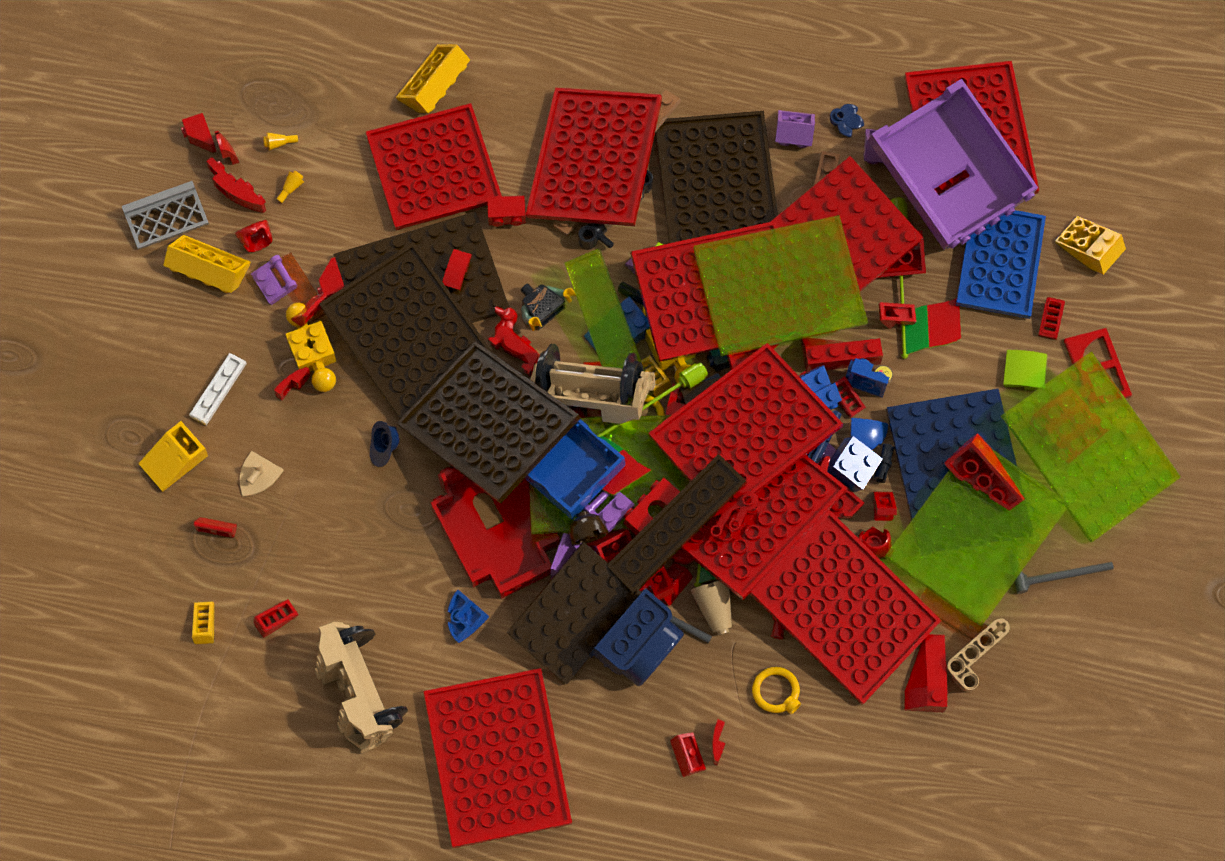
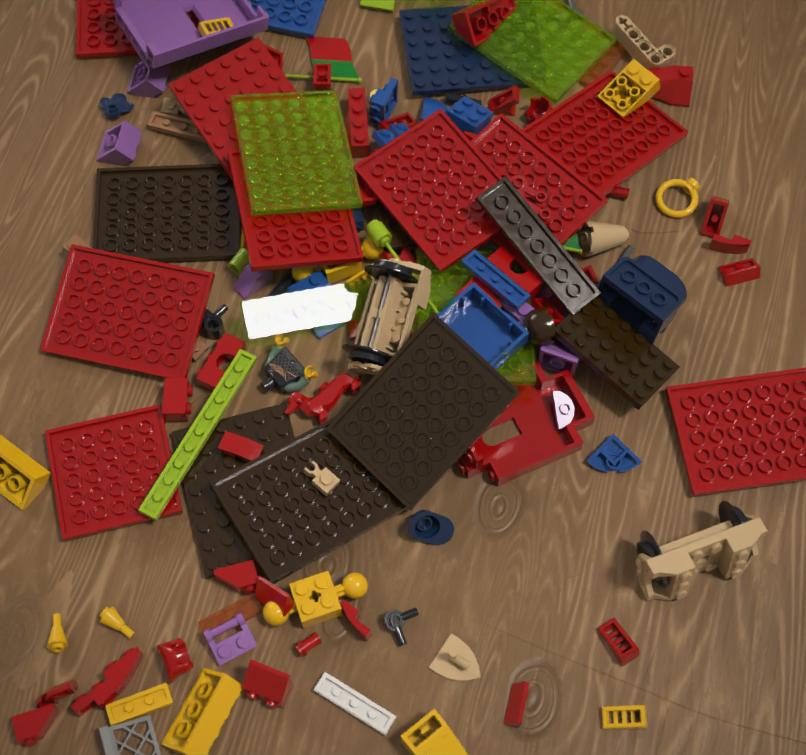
camera: 85 degrees left, 5 degrees down
none -> yellow plate [105,682,174,726]
none -> lime plate [138,349,257,521]
none -> red arch [196,332,247,393]
none -> yellow slope [198,17,234,37]
none -> red slope [242,659,293,709]
none -> red pin [294,632,322,657]
none -> tan plate [304,461,340,496]
none -> black piece [383,608,418,647]
none -> blue plate [461,249,531,310]
none -> plate [551,391,574,430]
none -> yellow slope [597,59,660,118]
none -> red slope [700,195,729,237]

